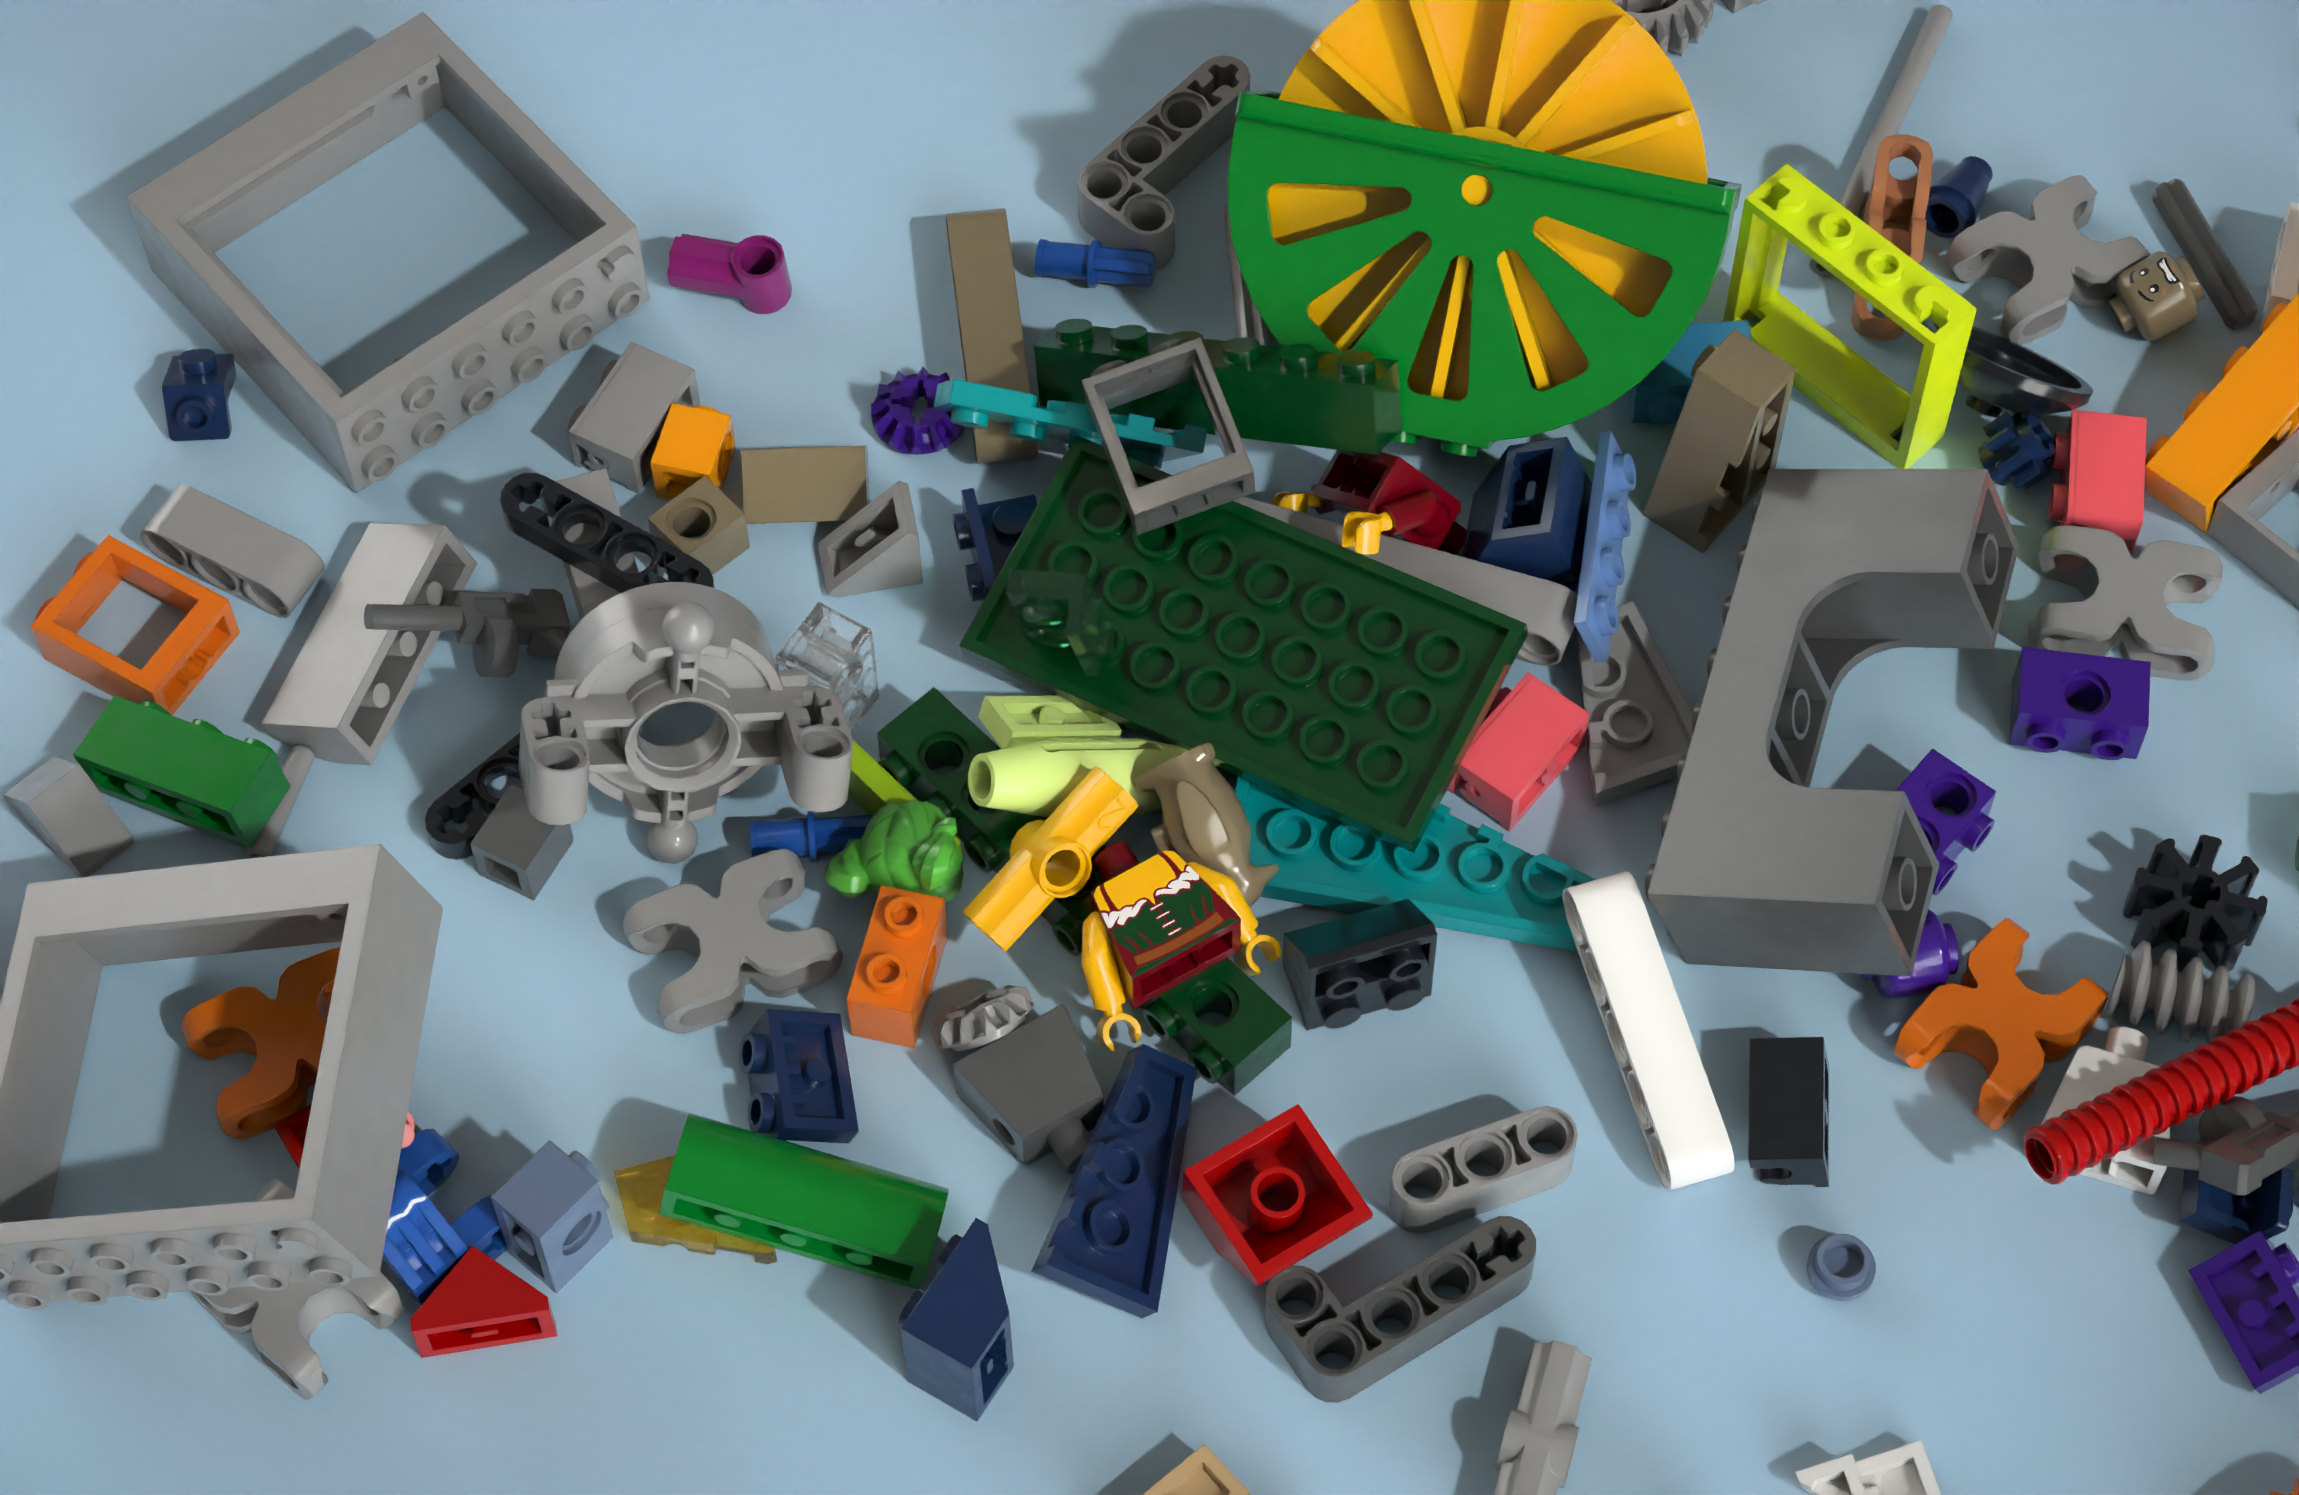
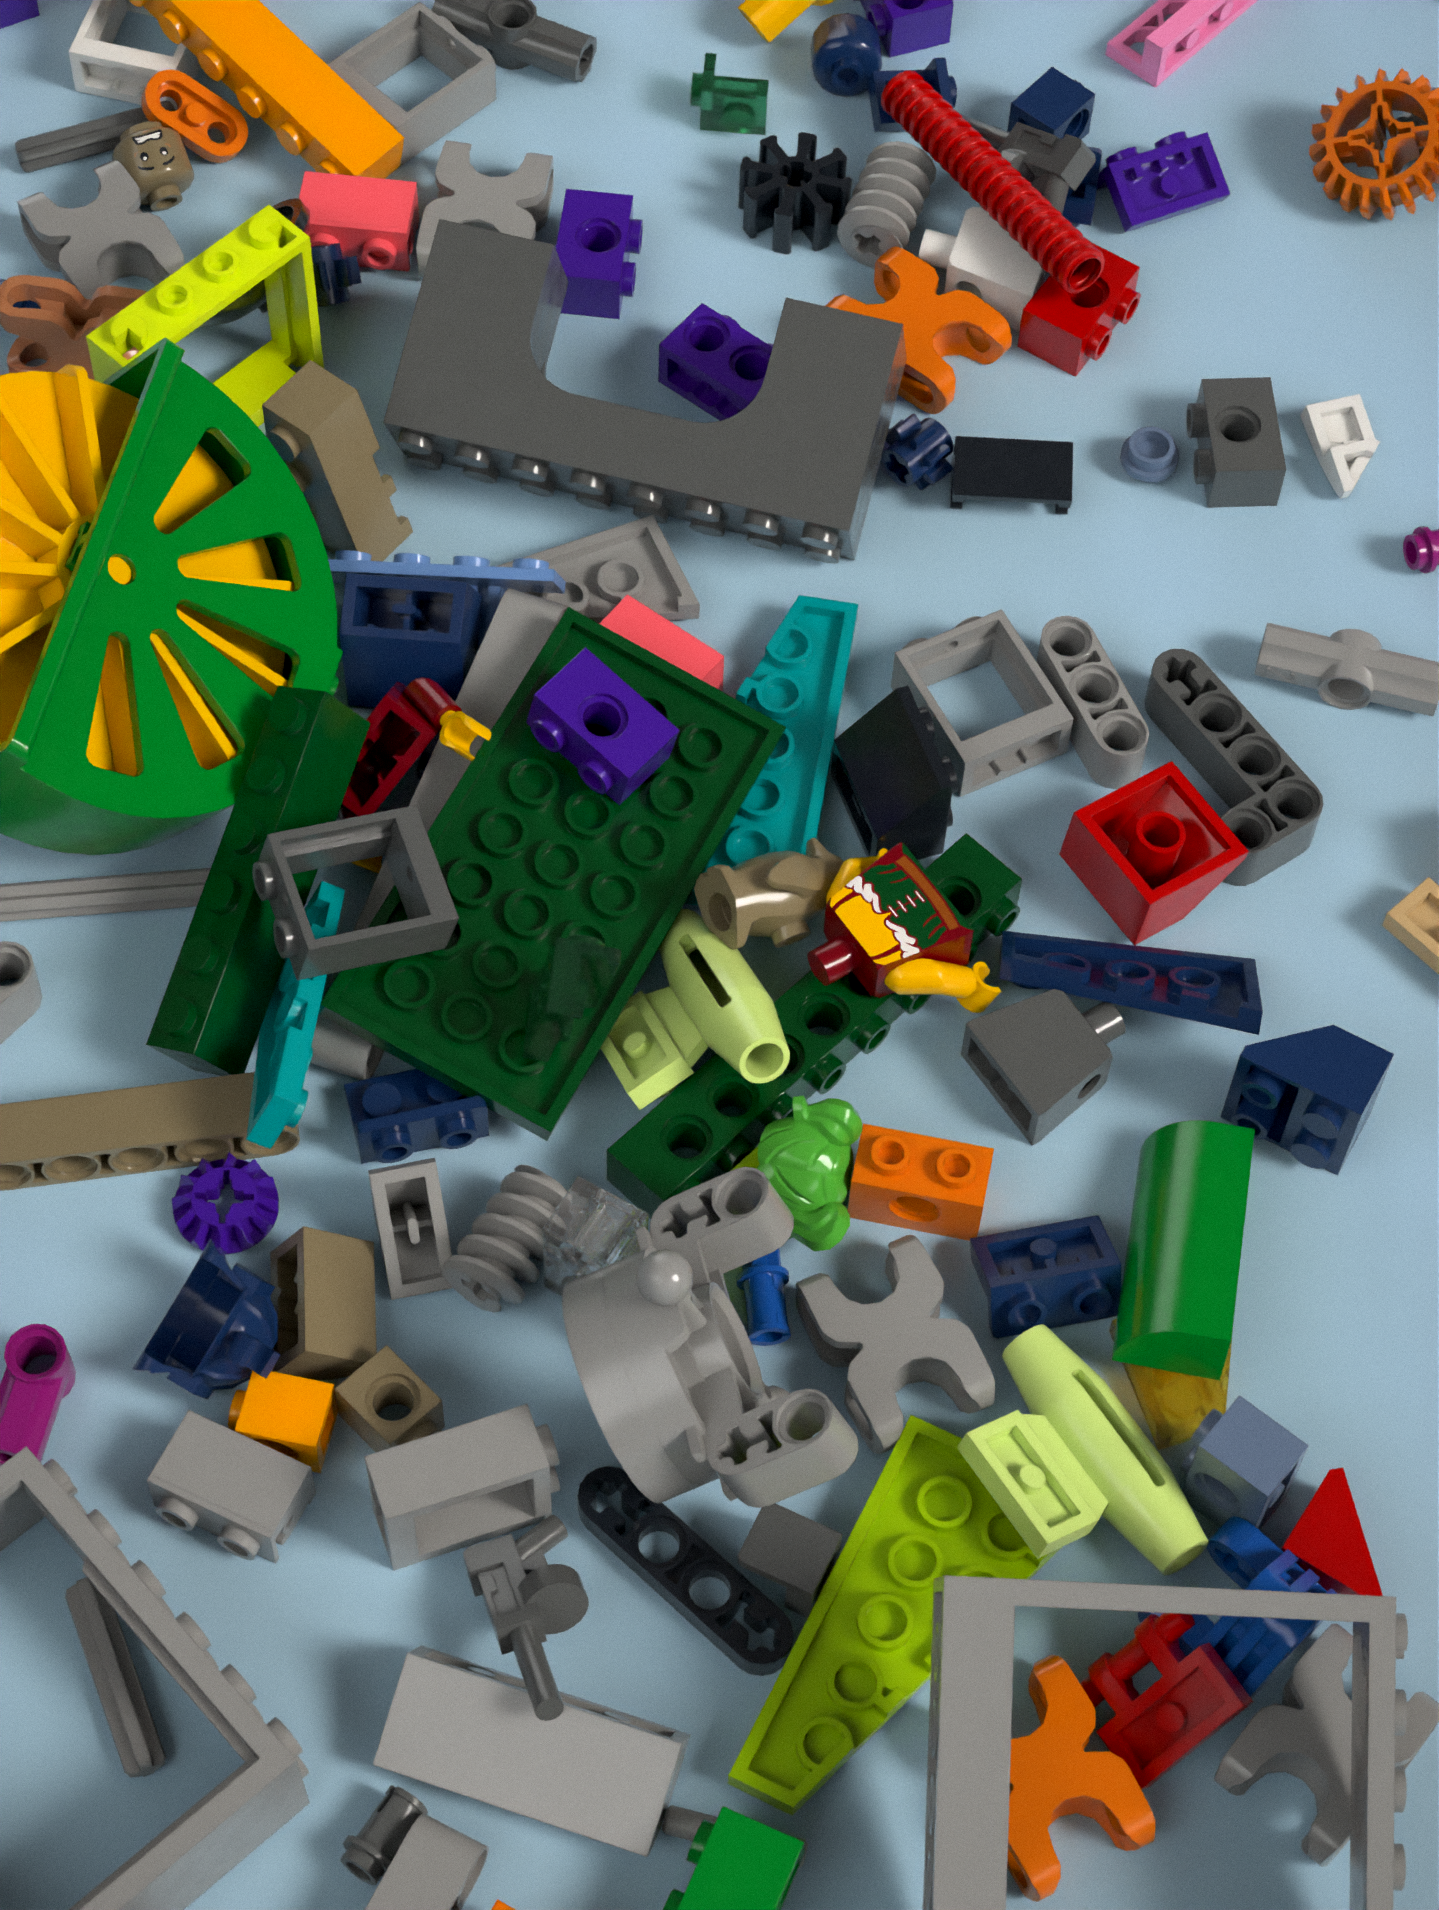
camera: 95 degrees left, 0 degrees up
black beam [500,473,715,593] -> none
light grey gear [930,985,1034,1051] -> none
yellow piece [962,766,1138,952] -> none
blue axle [1035,239,1156,288] -> none
white beam [1563,871,1735,1191] -> none
none -> dark blue helmet [132,1238,281,1399]
none -> orange plate [141,70,248,163]
none -> dark grey pin [340,1785,428,1885]
none -> light grey piece [442,1165,582,1313]
none -> dark purple brick [526,647,680,805]
none -> lime wing [727,1415,1062,1816]
none -> dark blue gear [881,414,954,491]
none -> light grey window [891,609,1074,797]
none -> yellowish green plate [957,1324,1209,1576]
none -> red brick [1017,242,1141,377]
none -> dark grey brick [1186,377,1286,508]

